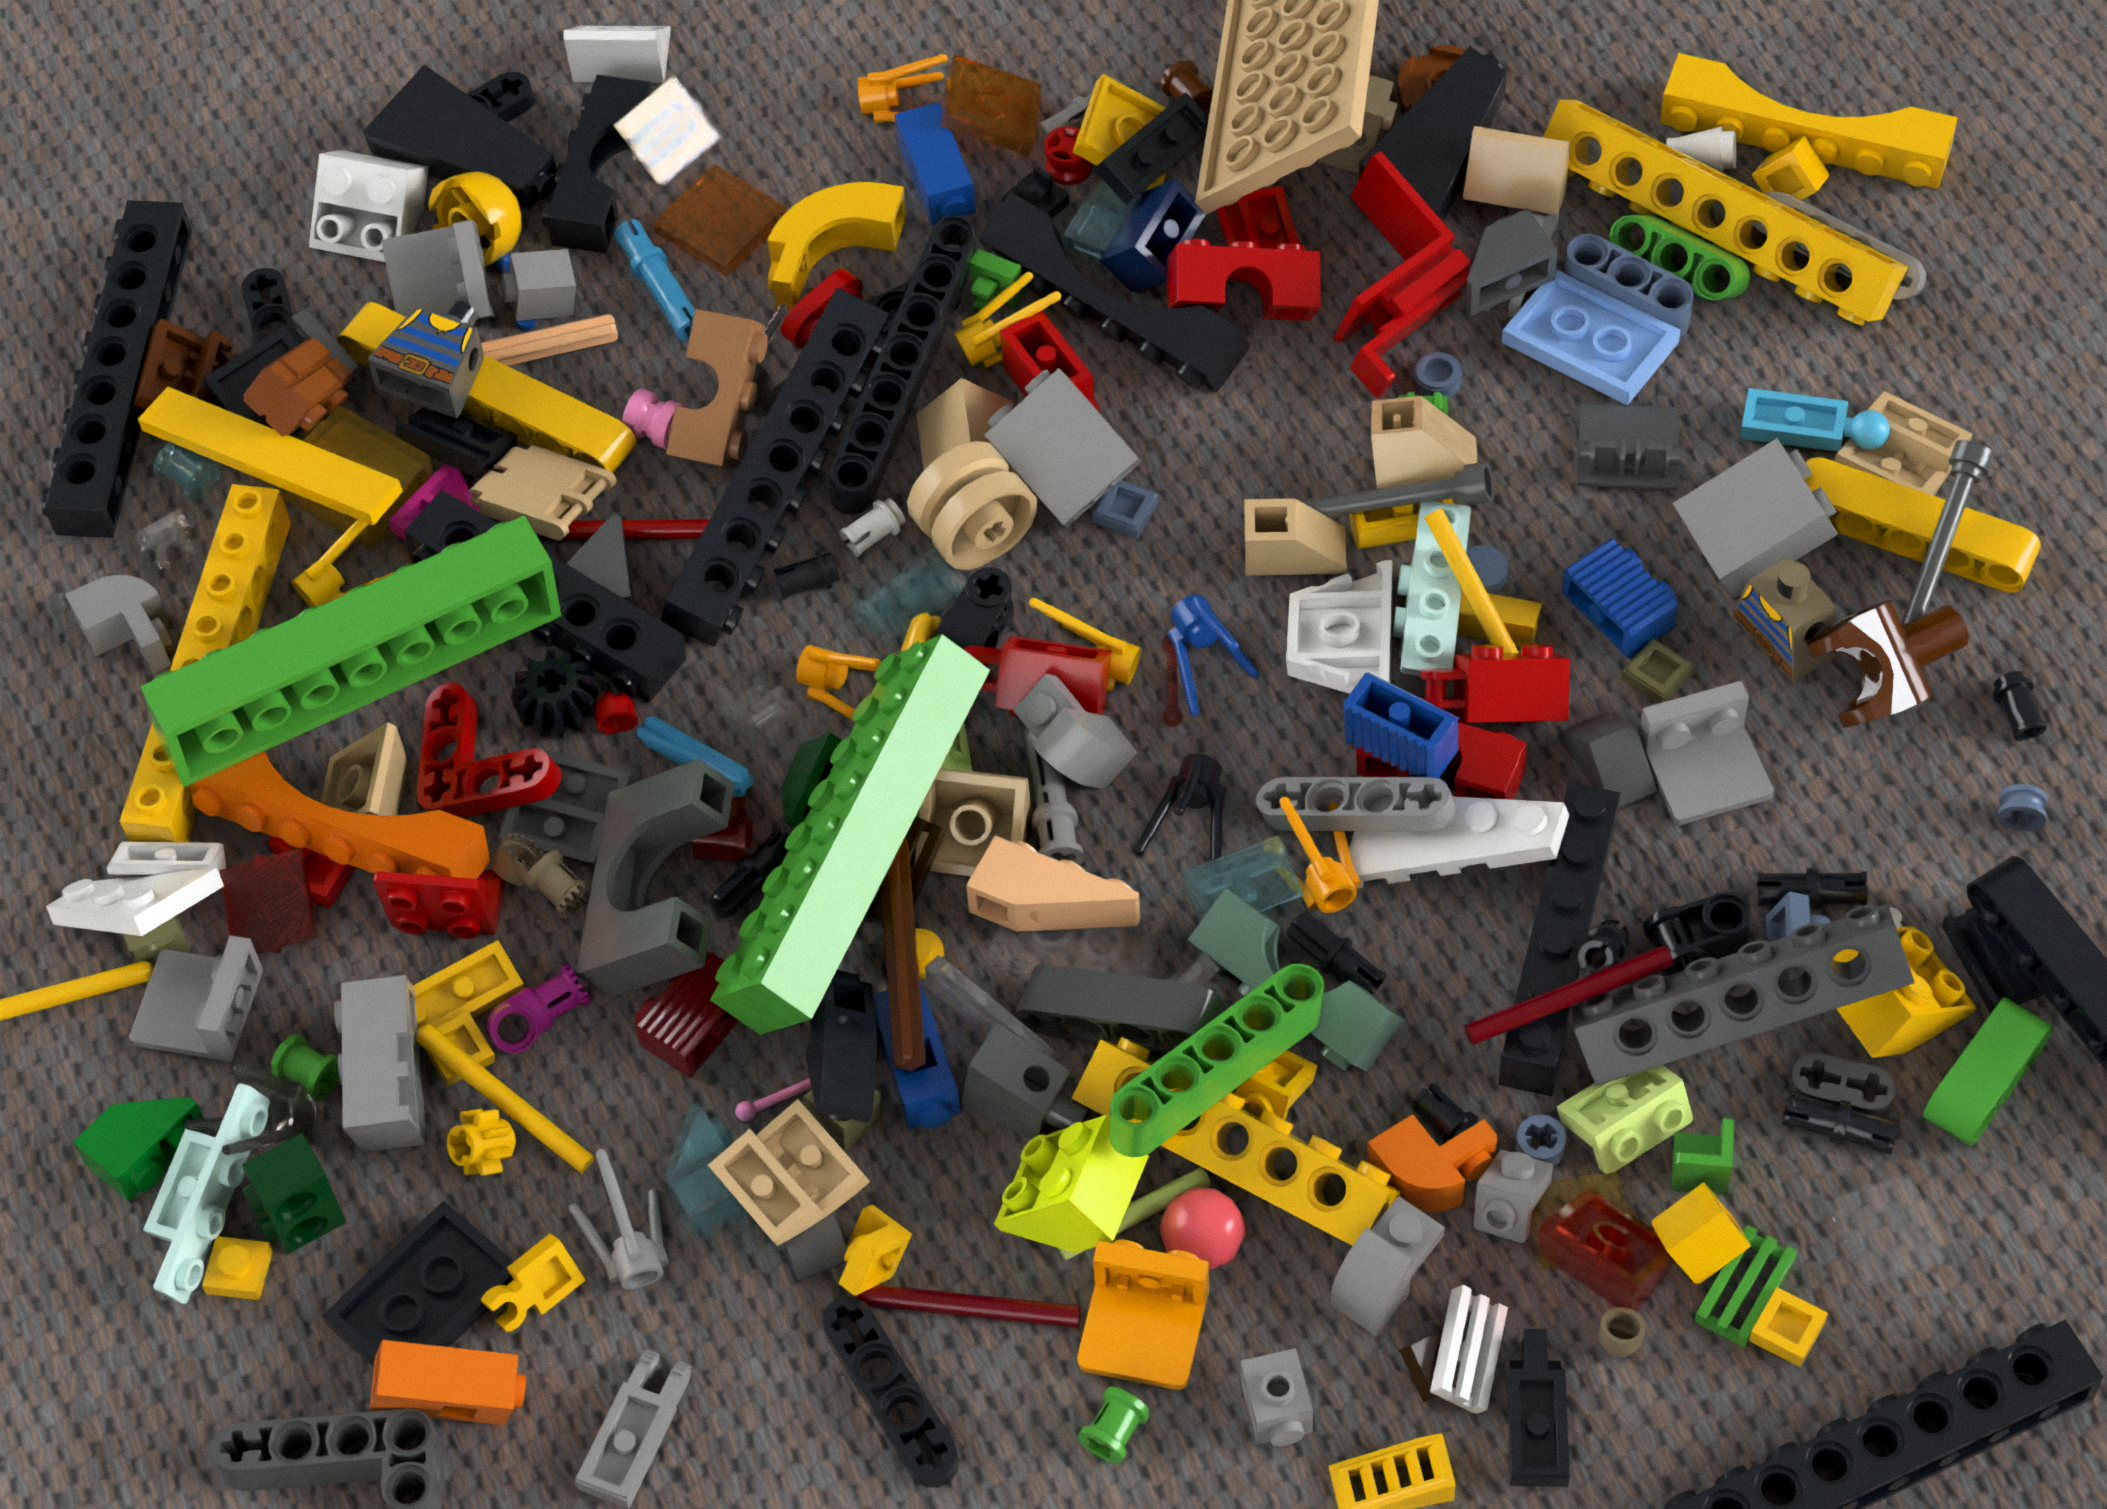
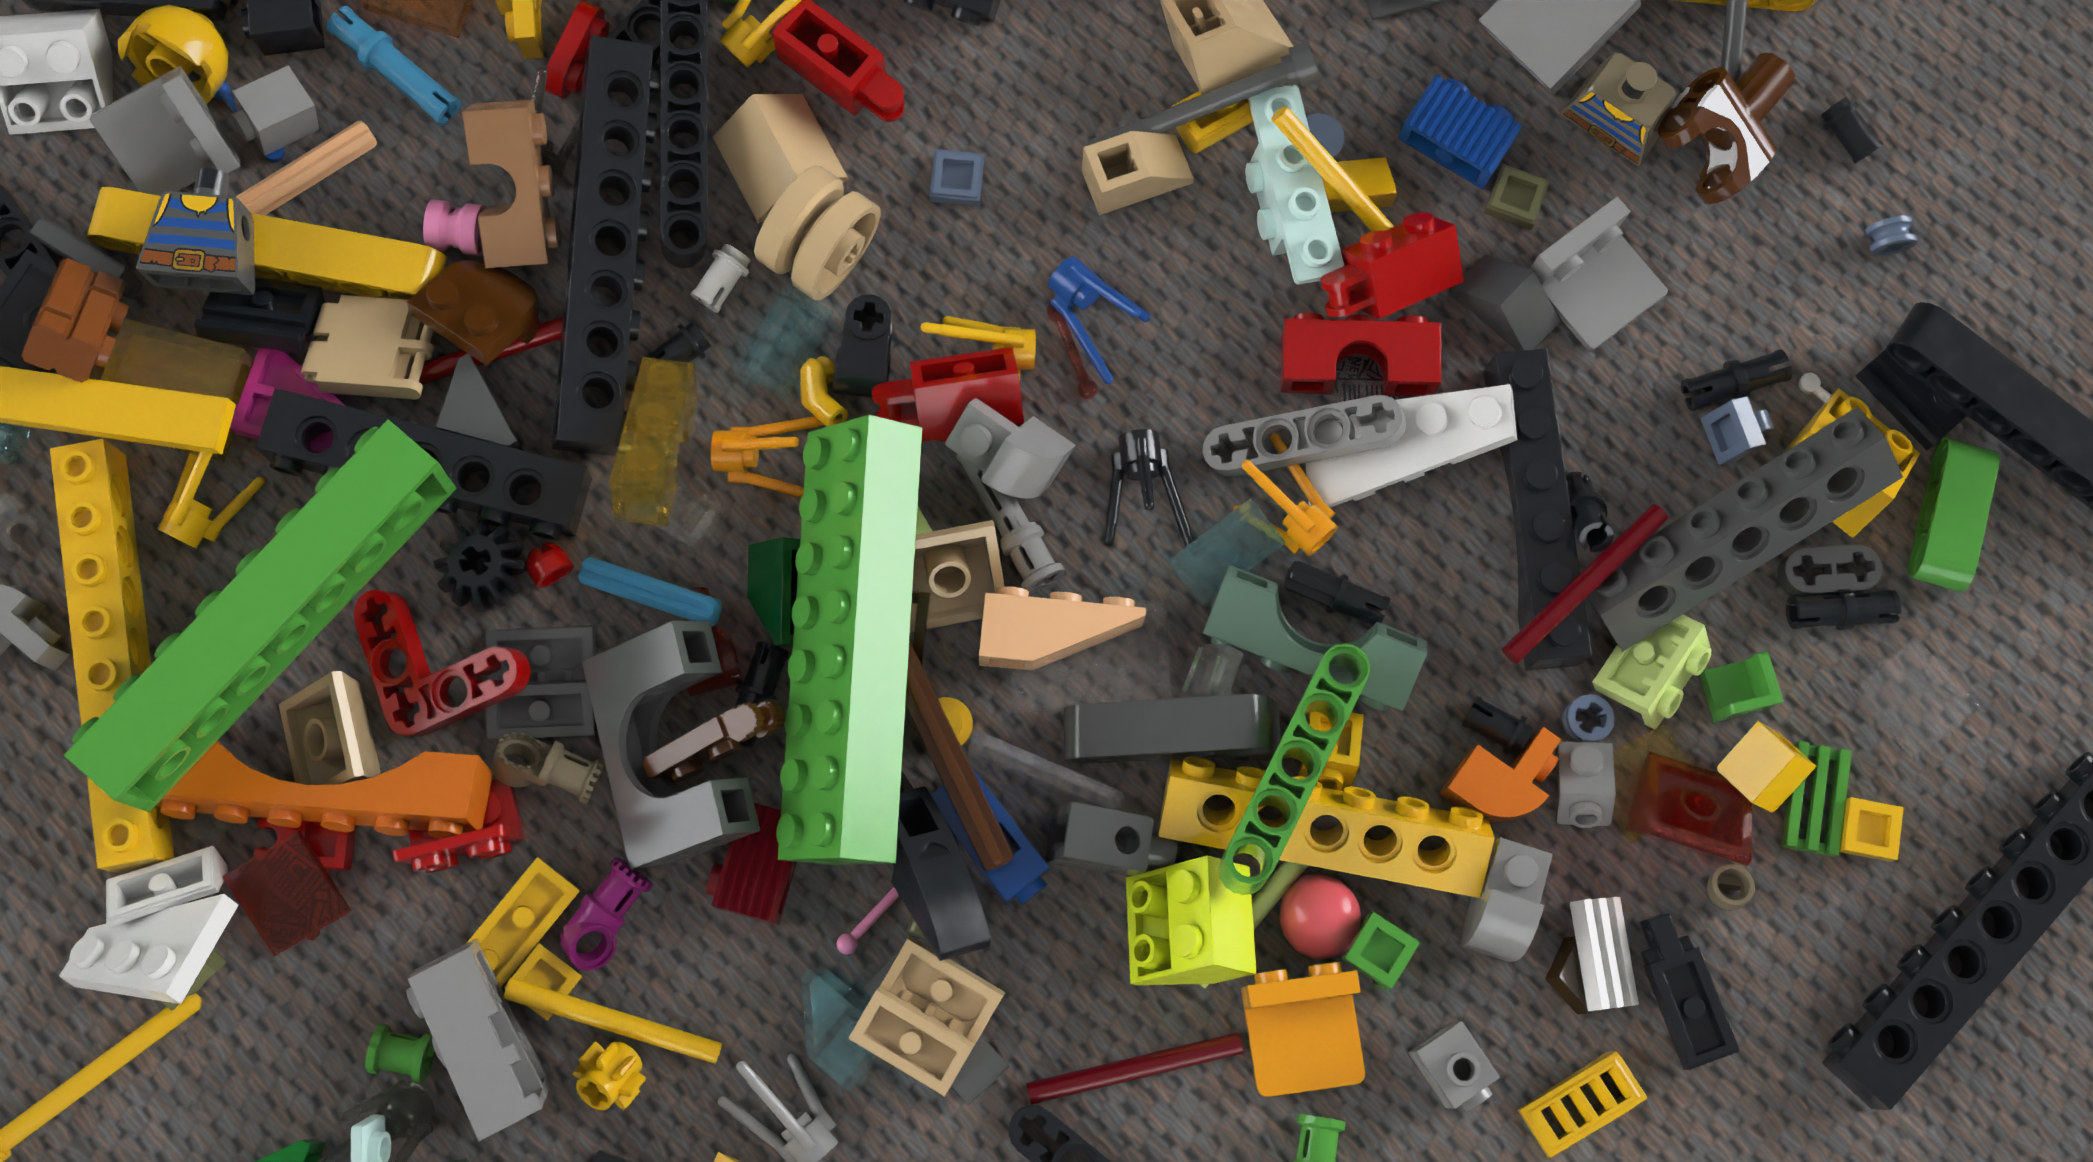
camera: 30 degrees left, 20 degrees up
light grey bracket [129,935,263,1062] -> none
yellow bracket [838,1205,912,1296] -> none
light grey brick [984,368,1142,527] -> none
white wing [1286,560,1393,694] -> none
blue brick [1343,672,1459,778] -> none
black piece [1642,892,1751,976] -> none
none -> reddish brown slope [407,260,540,366]
none -> clear yellow arch [609,357,698,527]
none -> reddish brown hinge [642,699,786,782]
none -> bright green panel [1342,912,1420,991]

